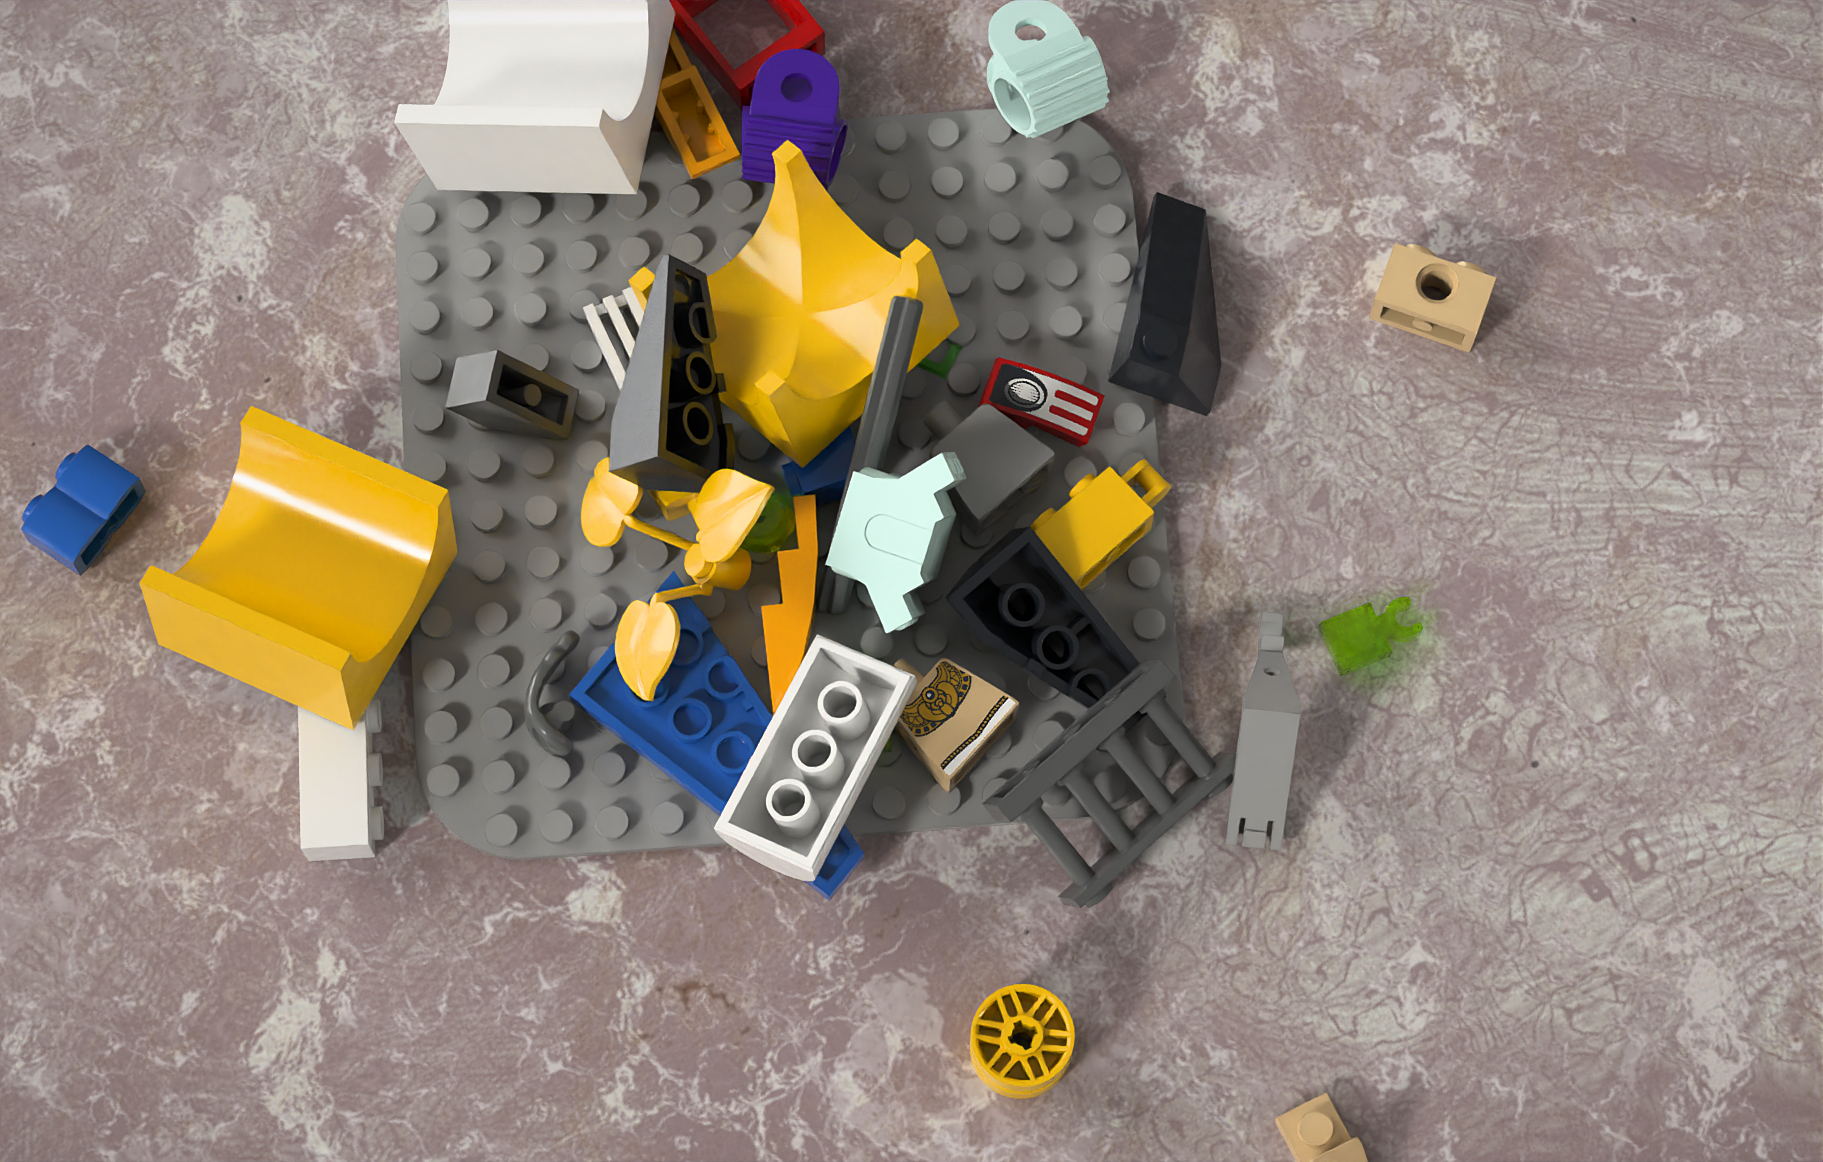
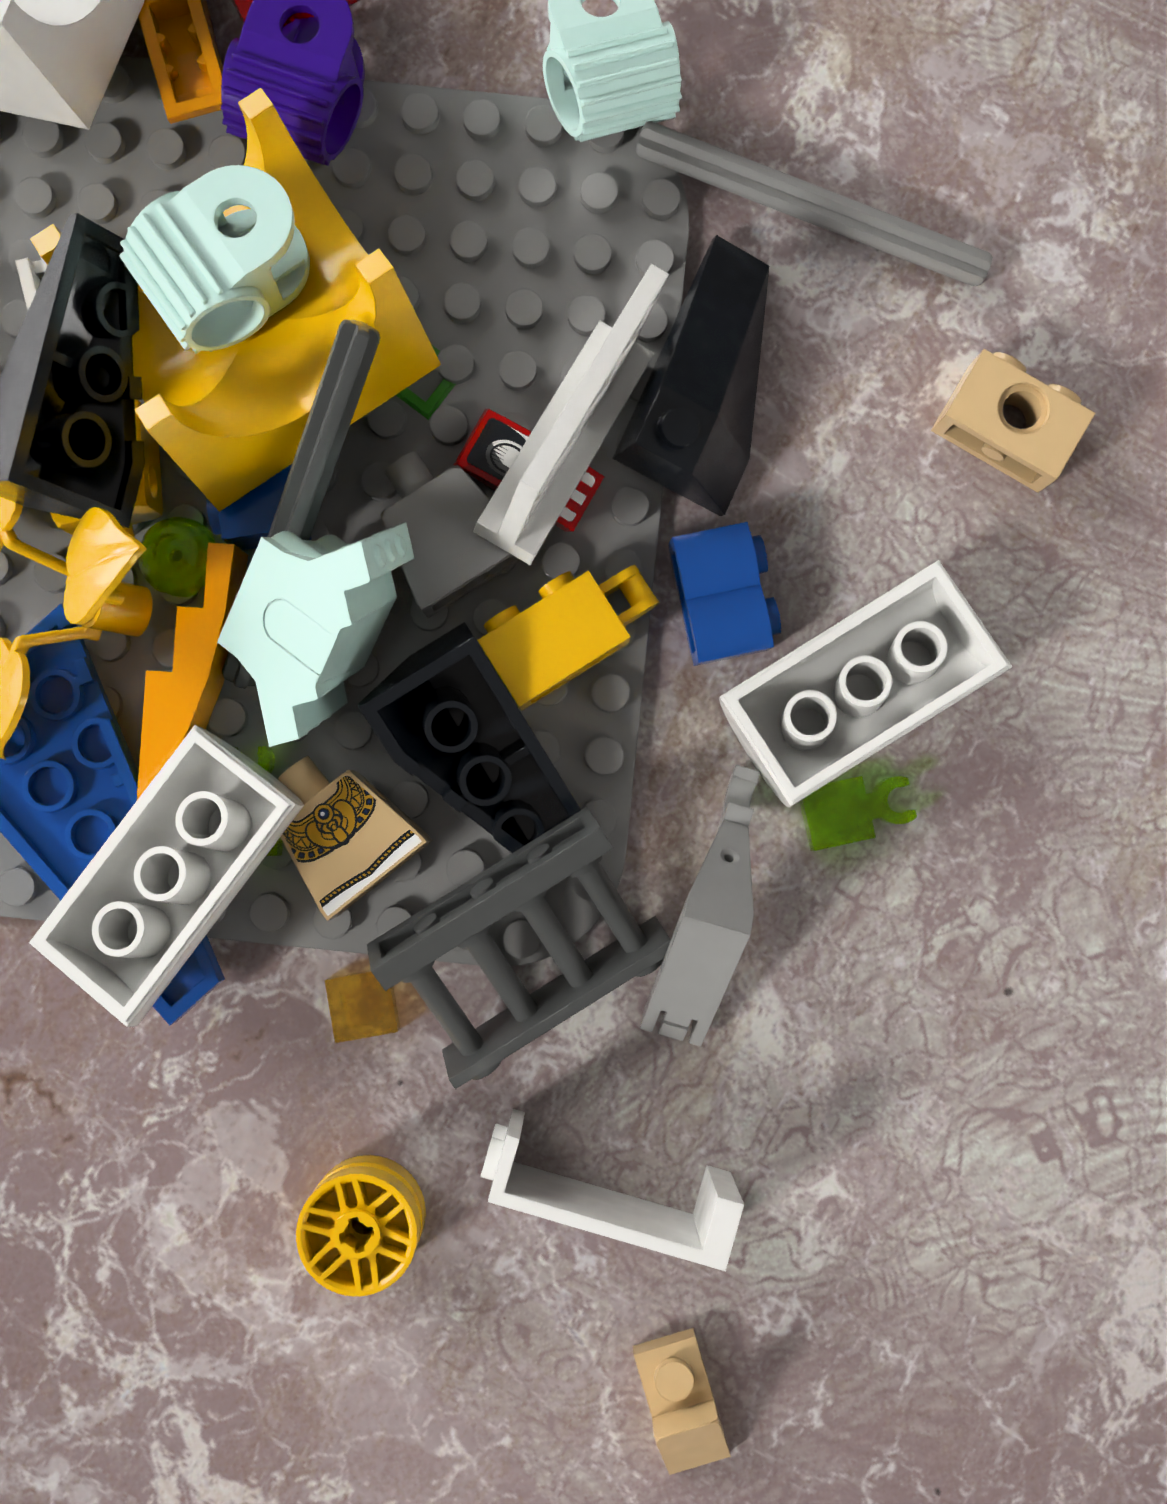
camera: 10 degrees right, 15 degrees up
none -> light aqua piece [119,165,310,354]
none -> clear yellow tile [325,970,401,1043]
none -> white fence [473,263,669,565]
none -> white panel [480,1109,744,1272]
none -> light grey axle [636,121,993,286]
none -> blue brick [668,522,781,666]
none -> white brick [719,560,1012,807]

